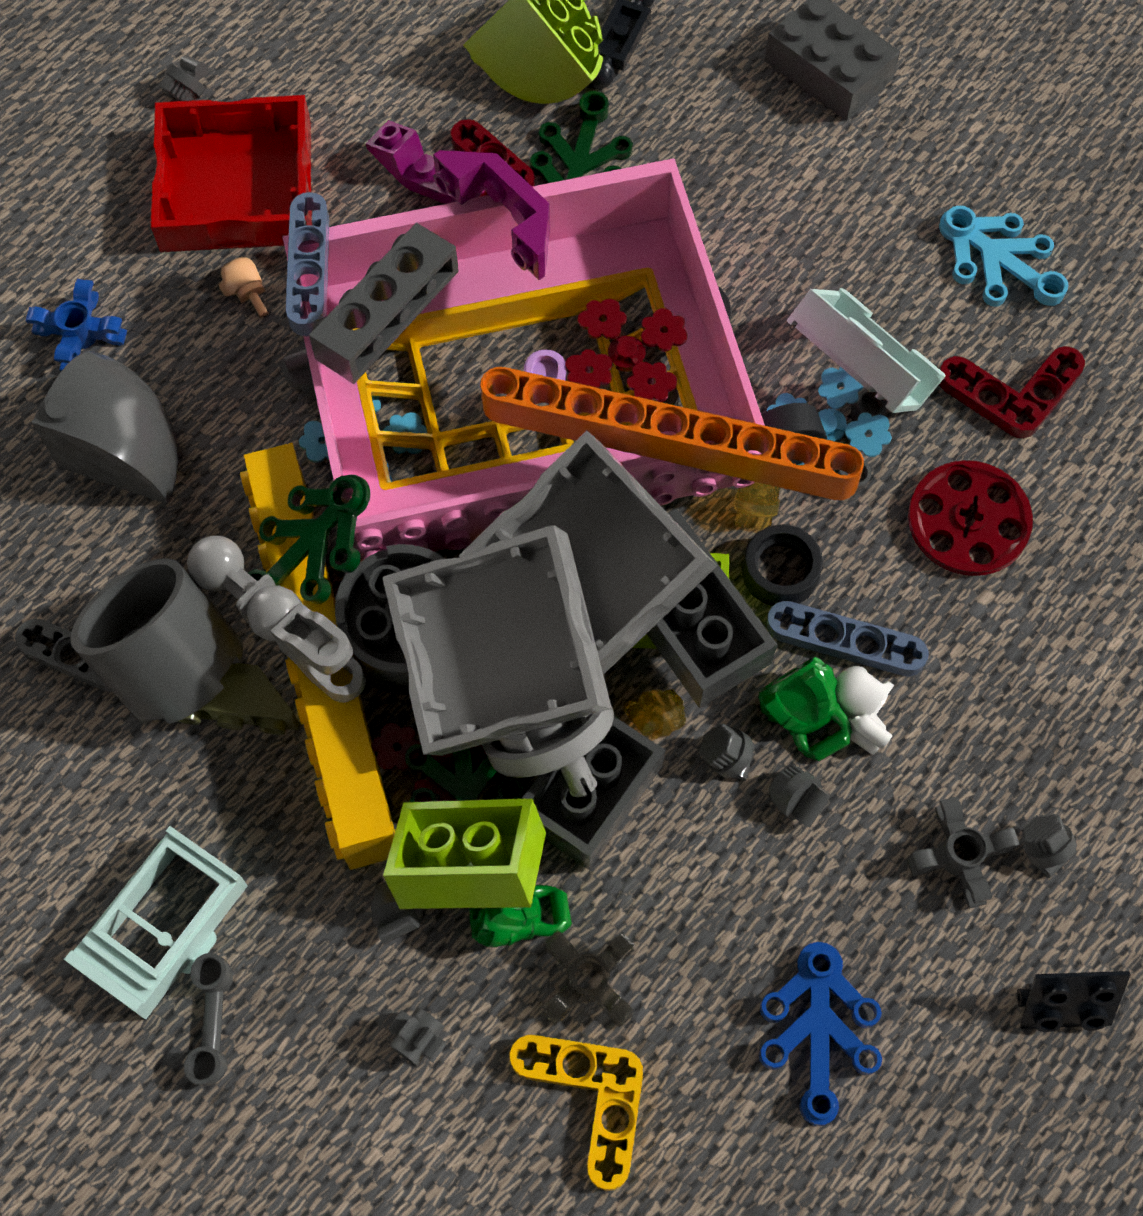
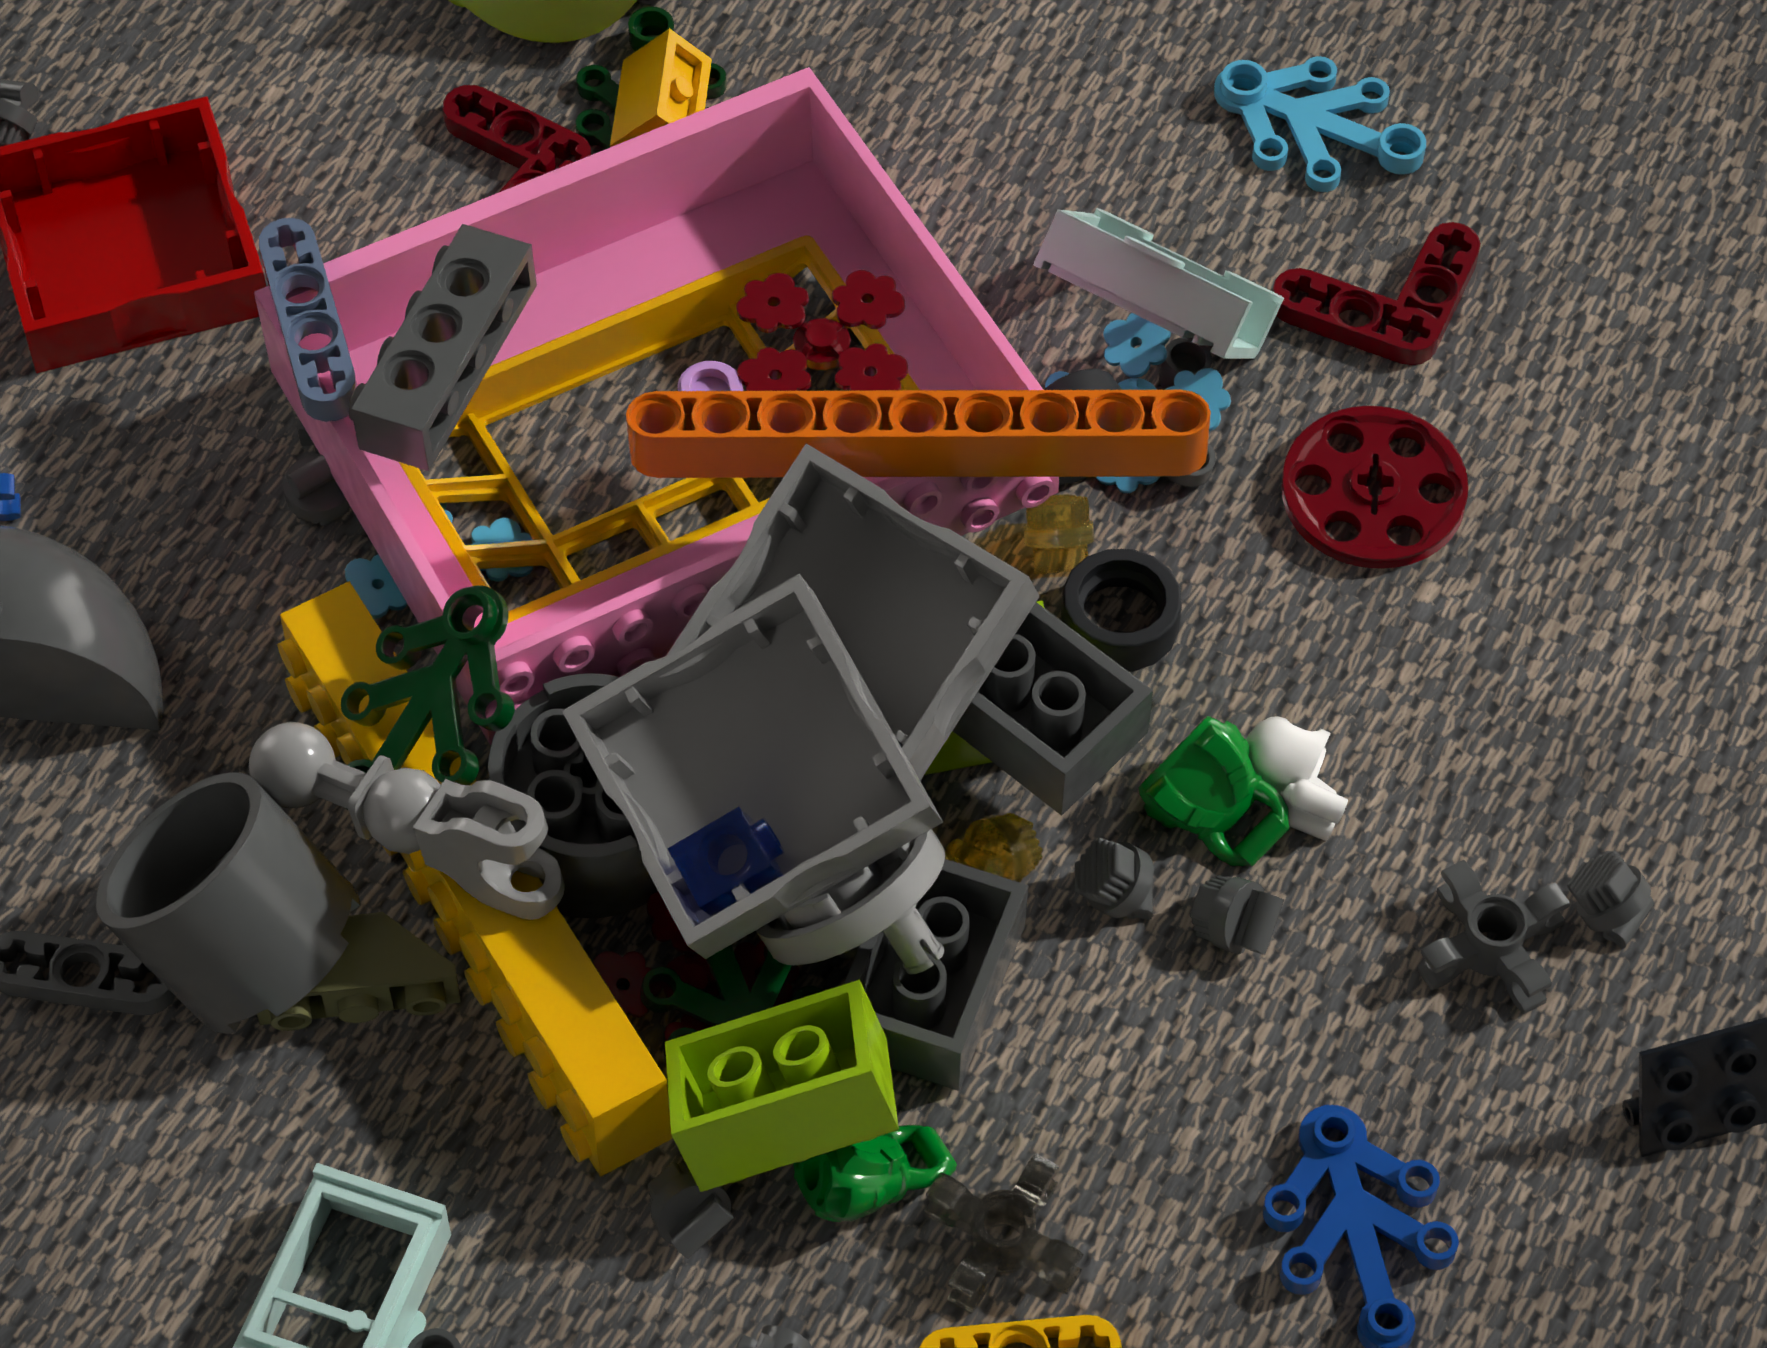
camera: 15 degrees left, 10 degrees down
light nougat piece [218,257,269,318] -> none
magenta slope [365,120,485,204] -> none
magenta slope [433,150,550,280] -> none
sand blue beam [766,601,929,677] -> none
none -> yellow panel [610,28,712,147]
none -> clear blue brick [667,806,785,917]

